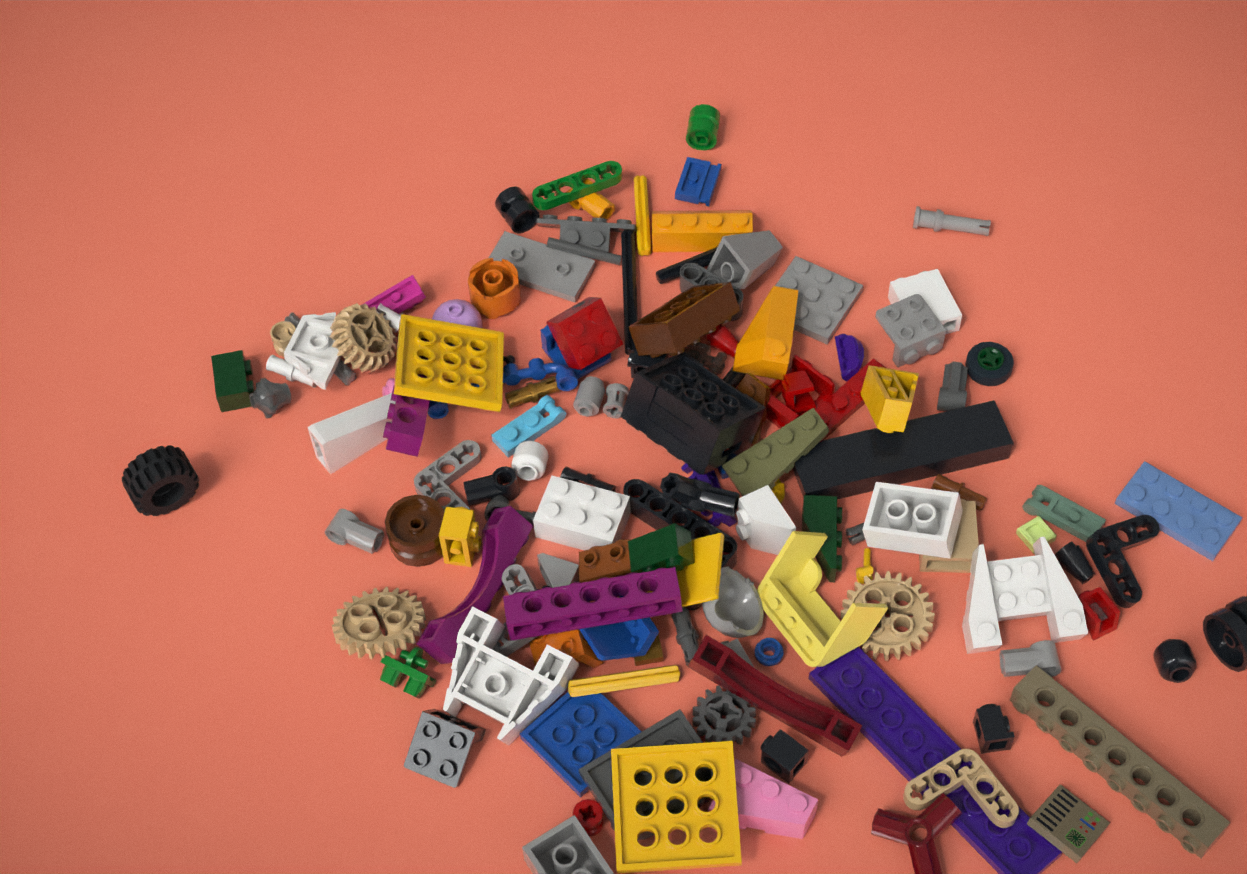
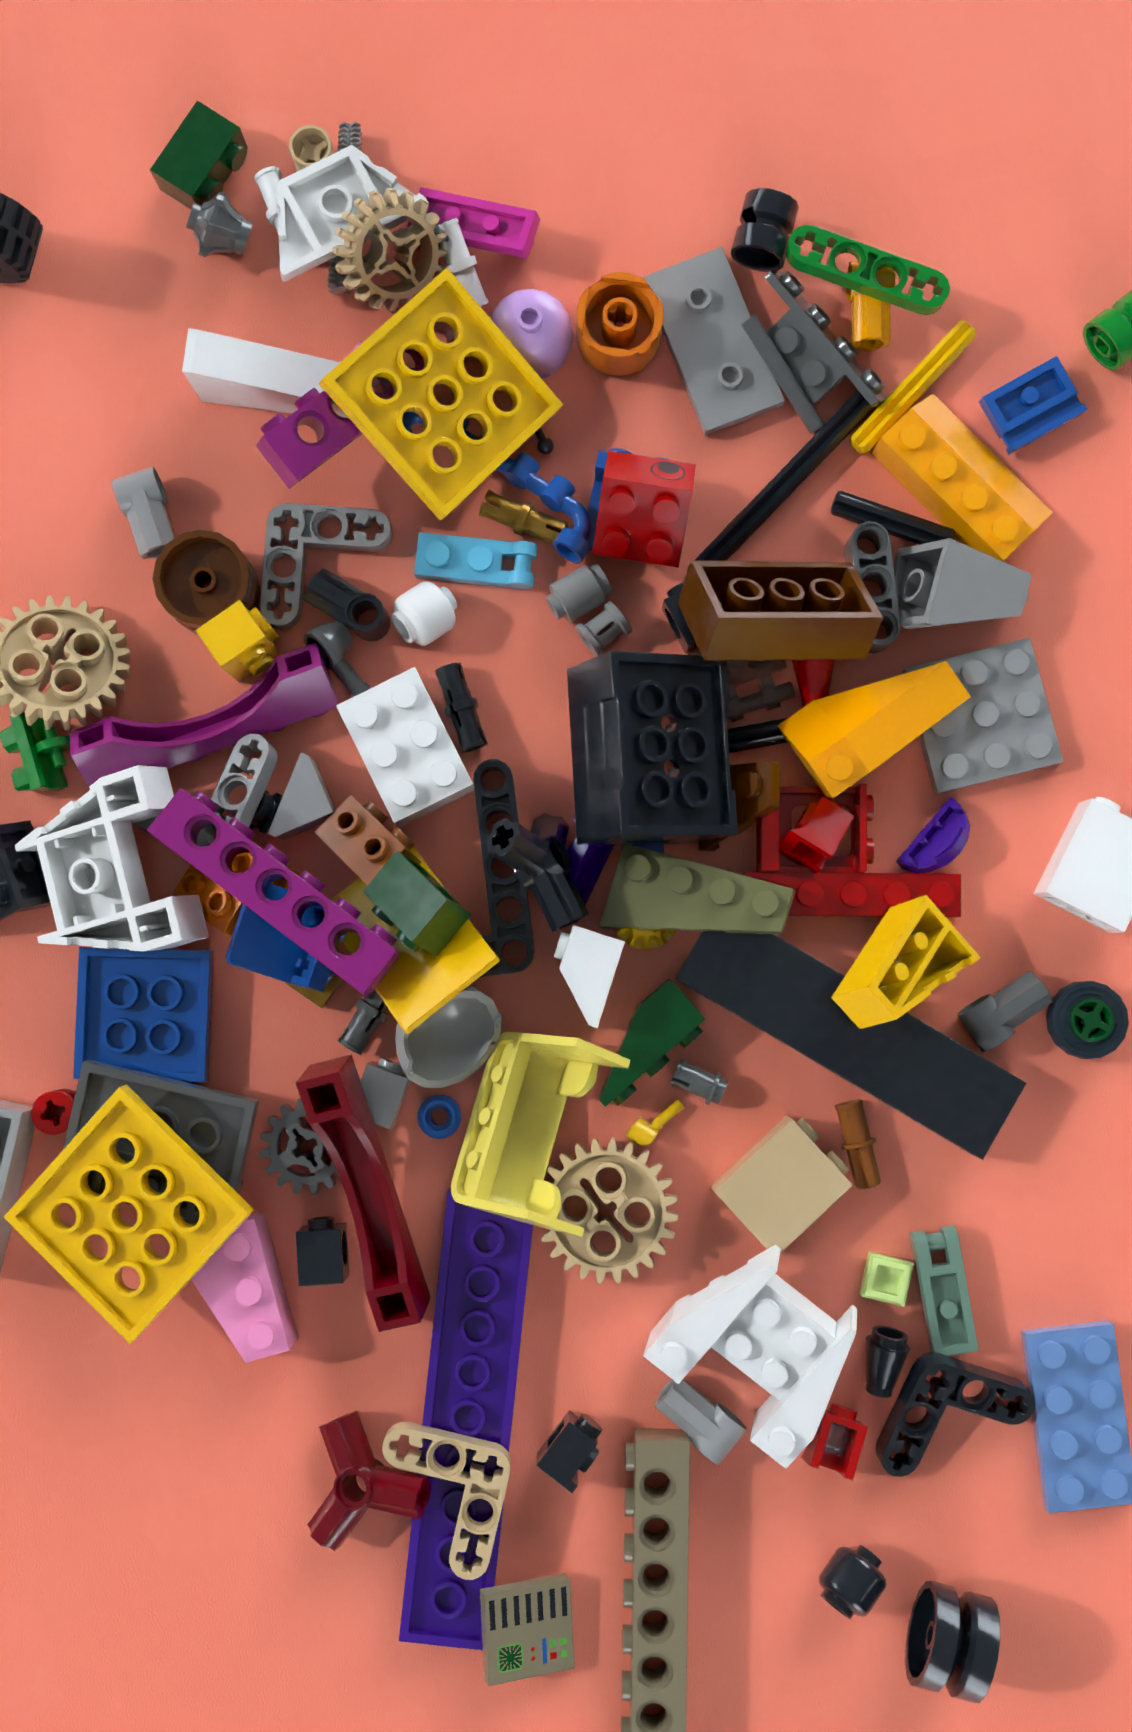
camera: 45 degrees right, 30 degrees up
yellow axle [568,665,680,697] -> none
white brick [862,482,963,559] -> none
light grey bracket [875,294,946,367] -> none

